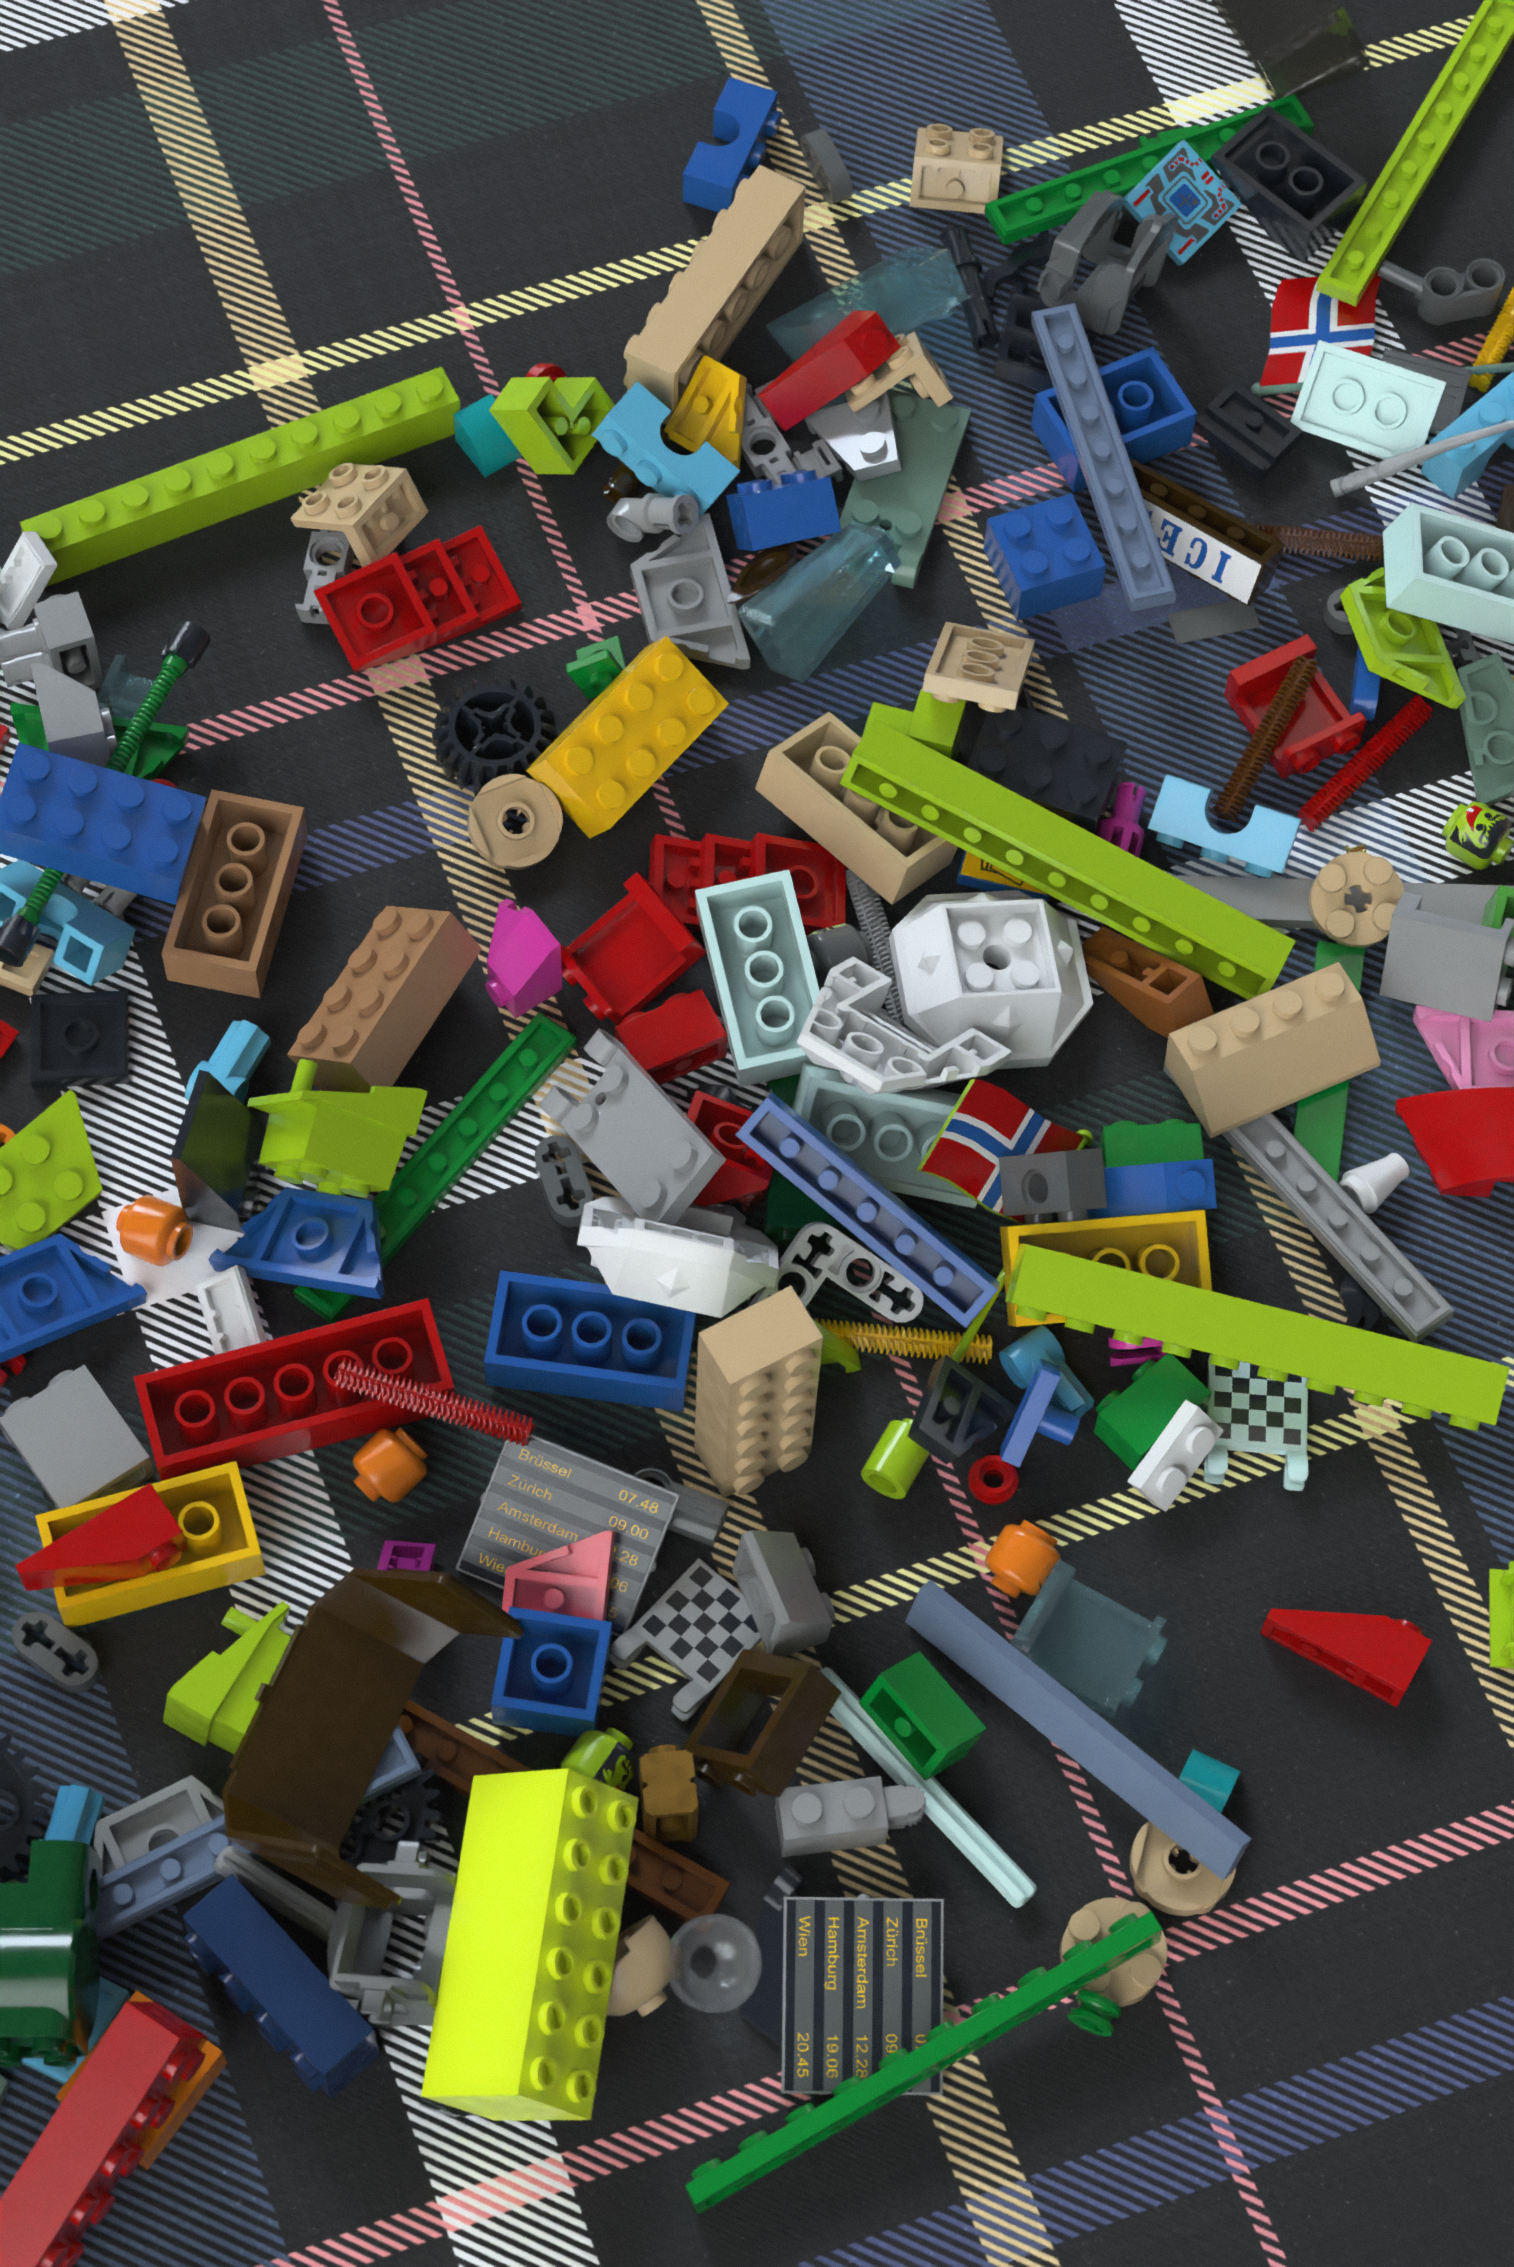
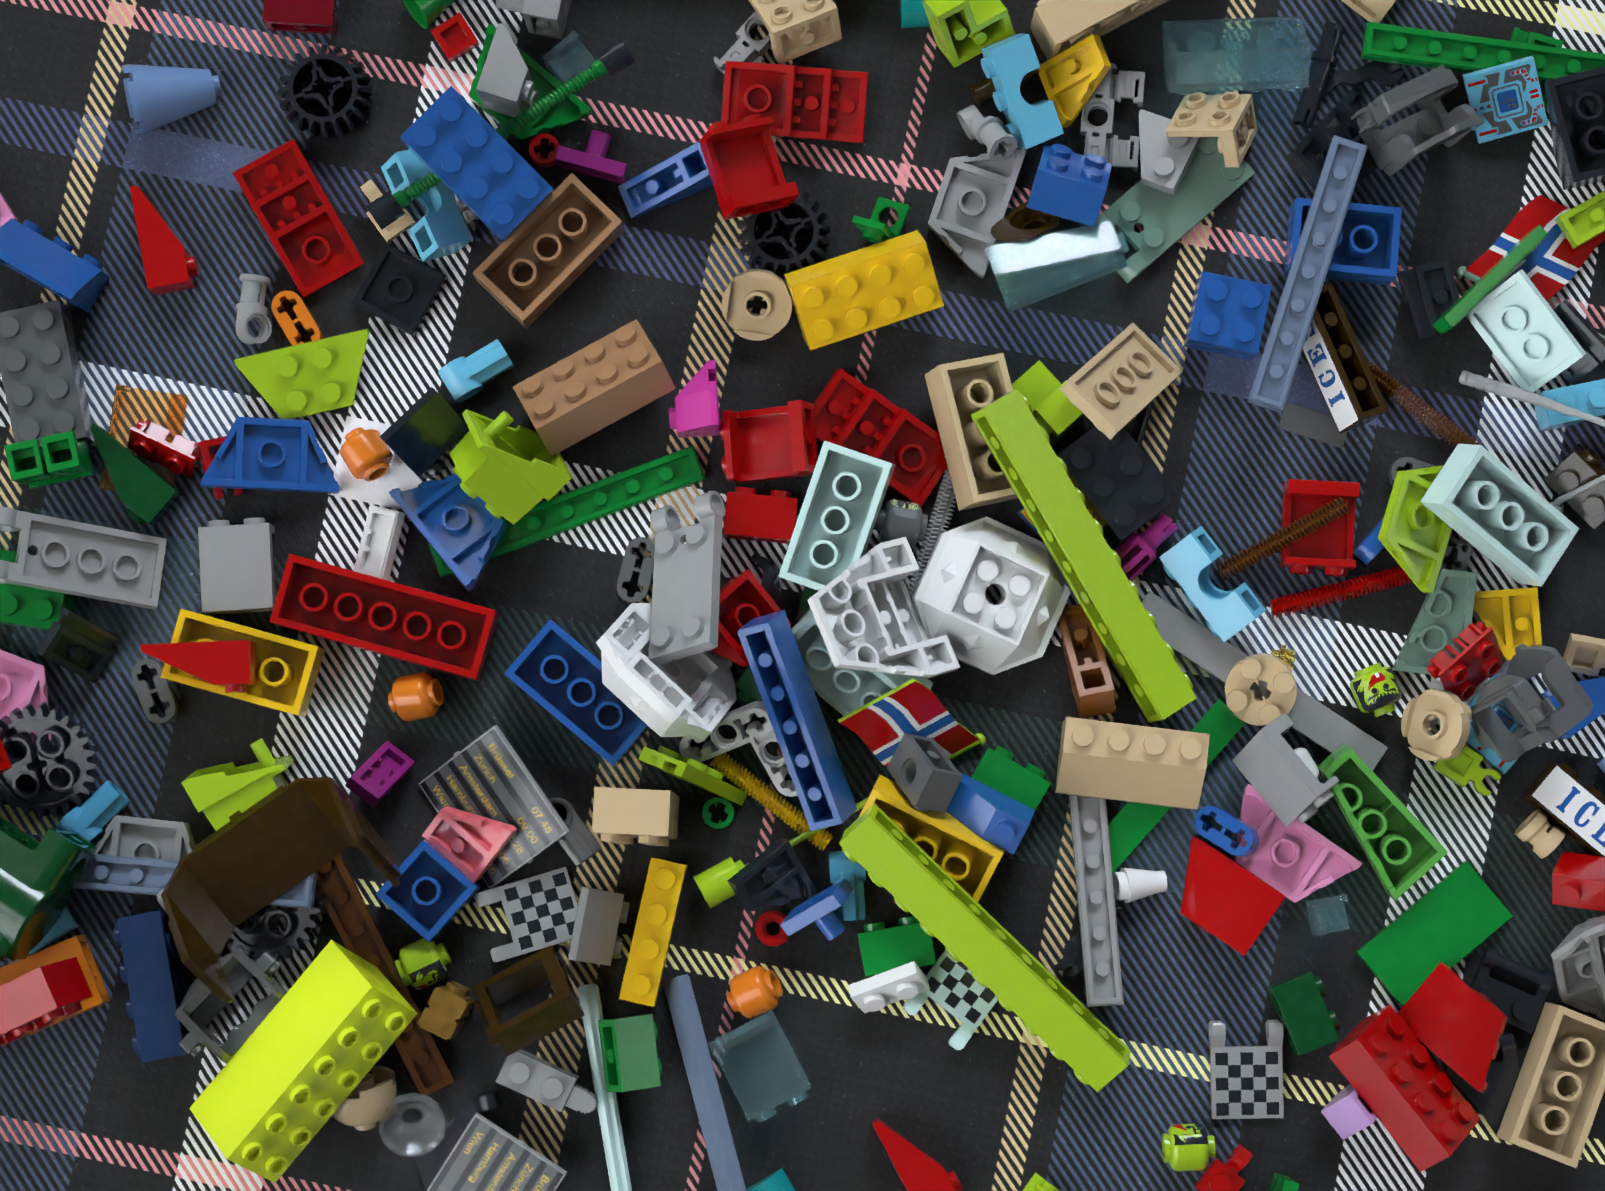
camera: 35 degrees right, 20 degrees up
red axle [333,1357,535,1447] -> none
red slope [757,310,901,431] -> none
none -> magenta tile [555,130,629,184]
none -> blue slope [618,142,713,218]
none -> yellow brick [619,857,688,1007]
none -> red panel [699,114,800,220]
none -> green bush [702,797,734,829]
none -> blue beam [1194,806,1259,857]
none -> green tile [1432,225,1548,334]

